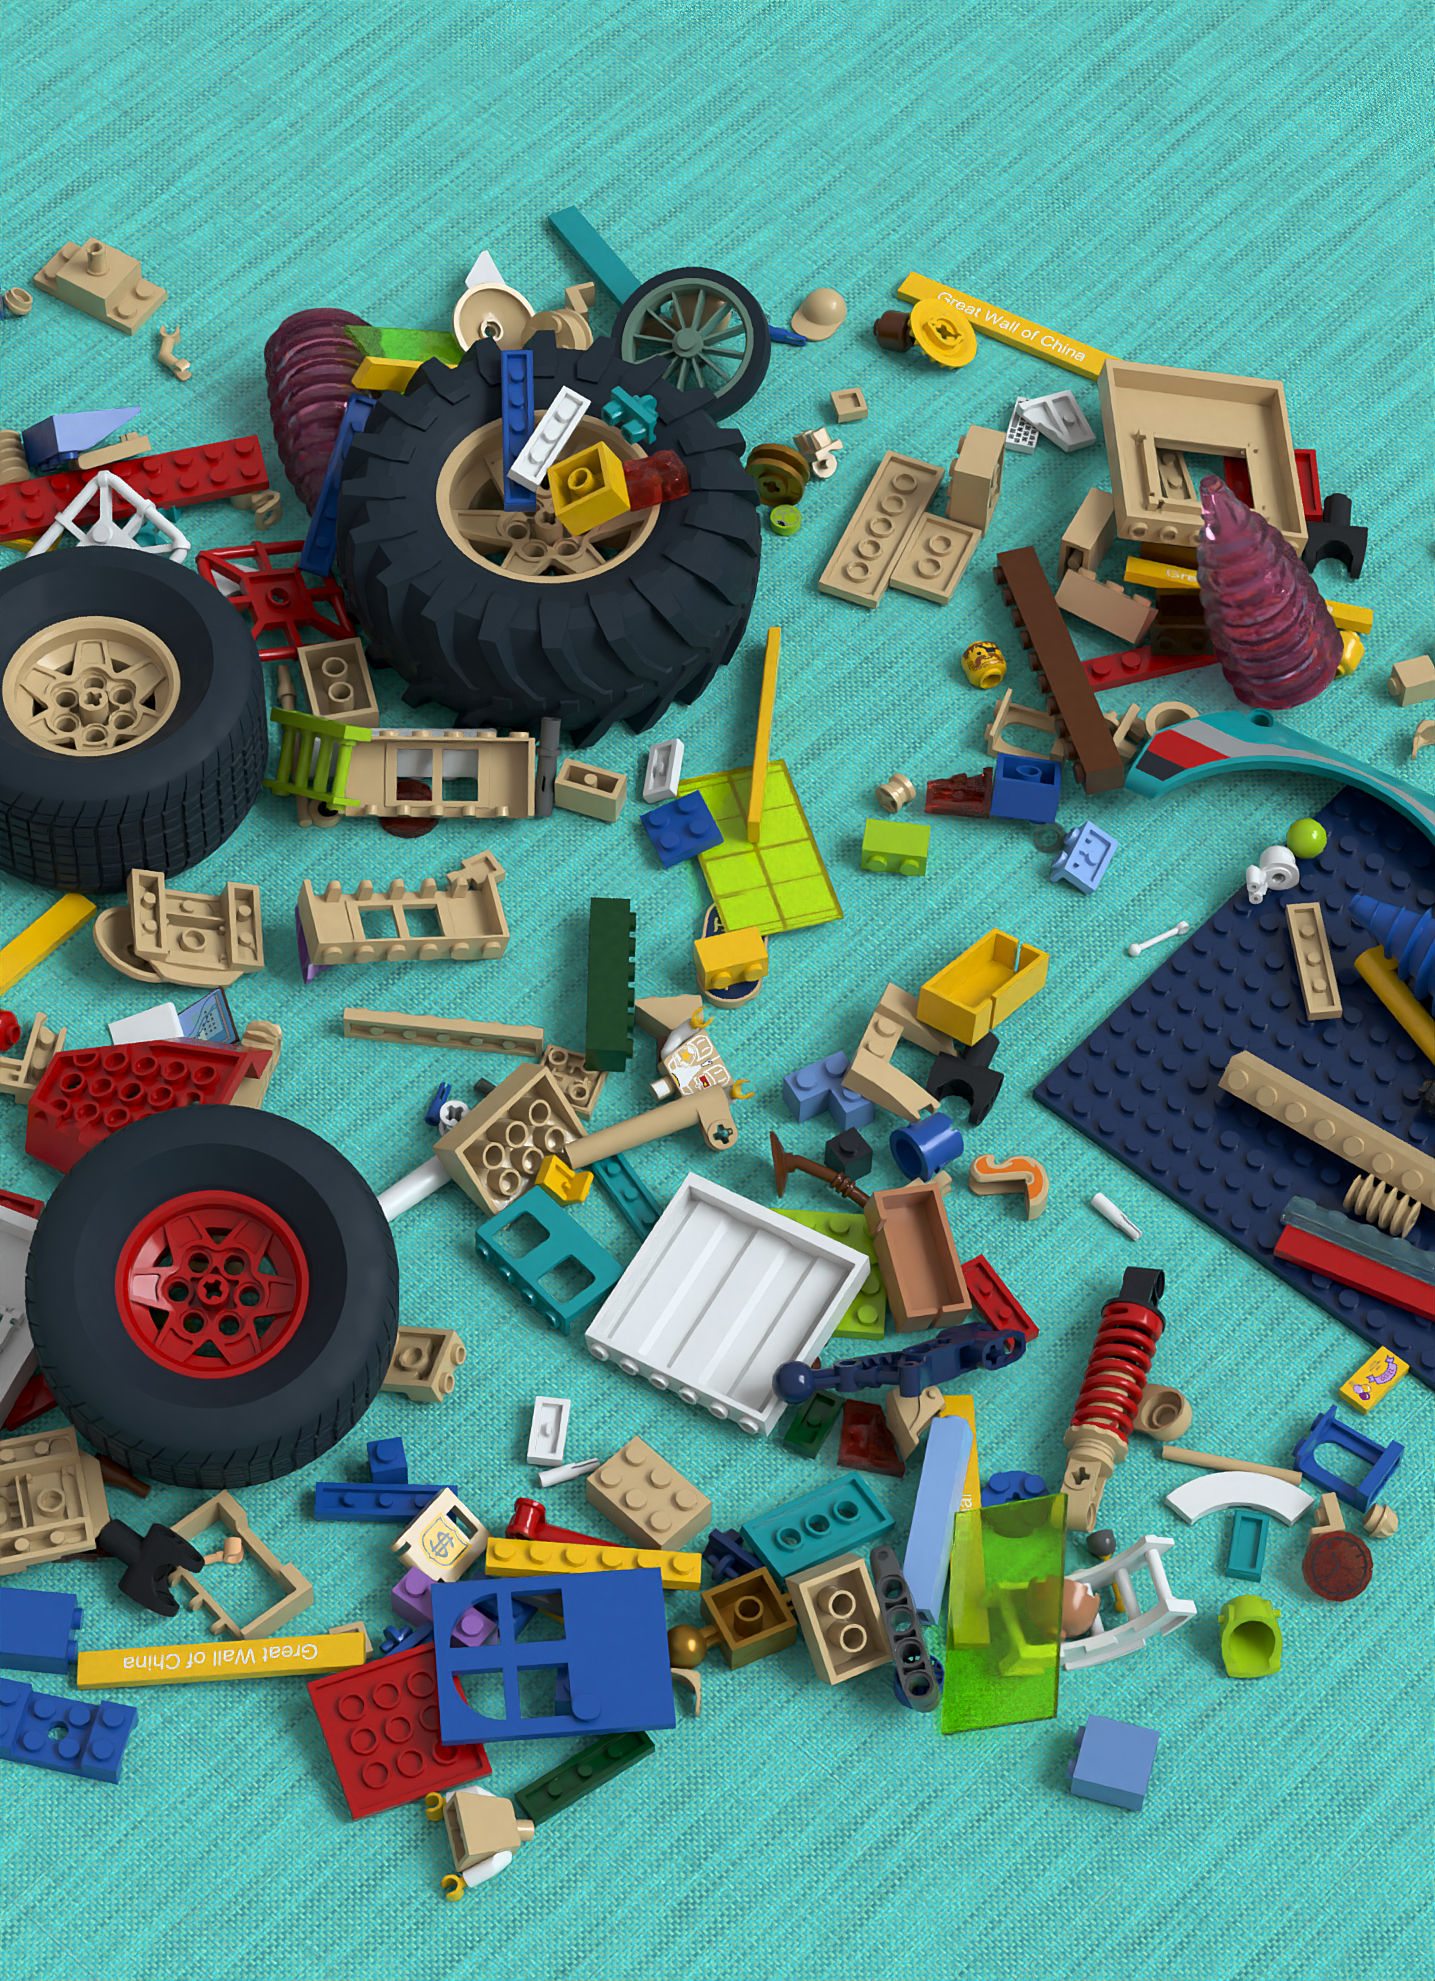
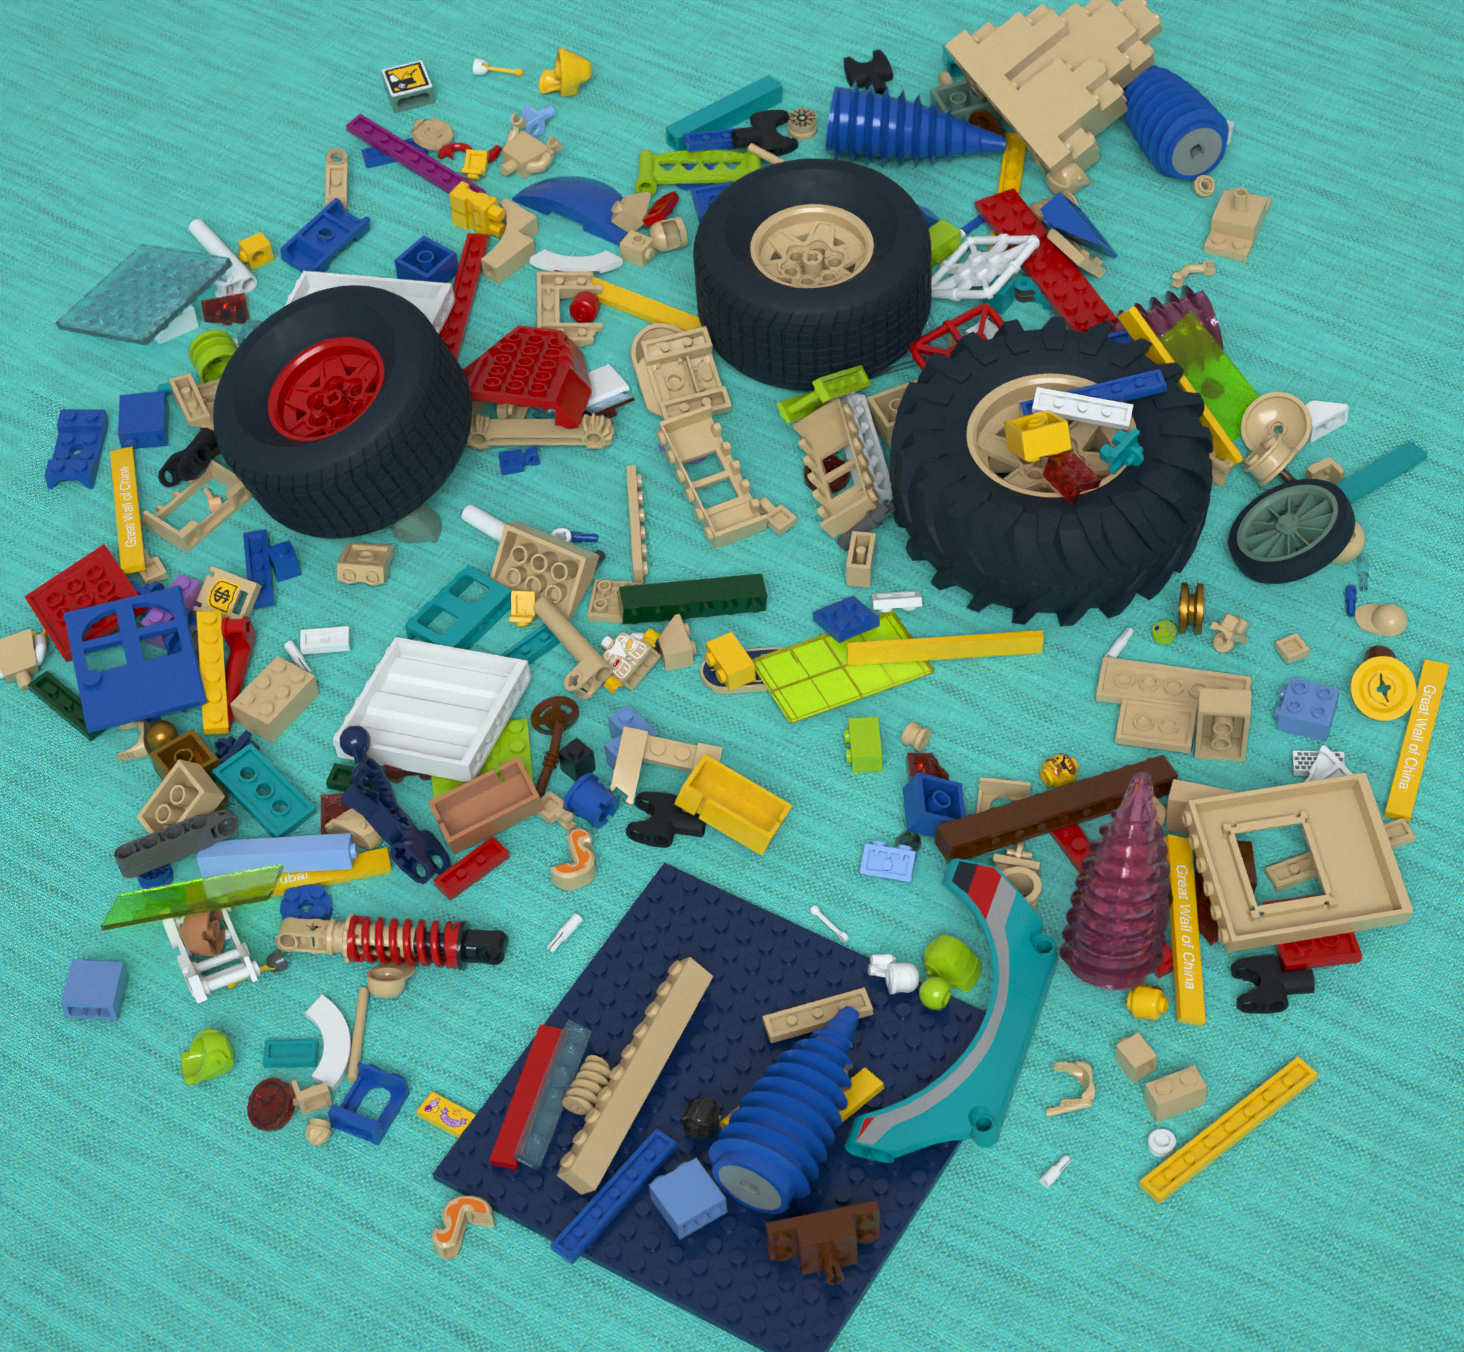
camera: 85 degrees right, 5 degrees down
none -> lime helmet [923,934,983,993]
none -> white piece [1105,627,1134,658]
none -> medium blue brick [1274,677,1340,742]

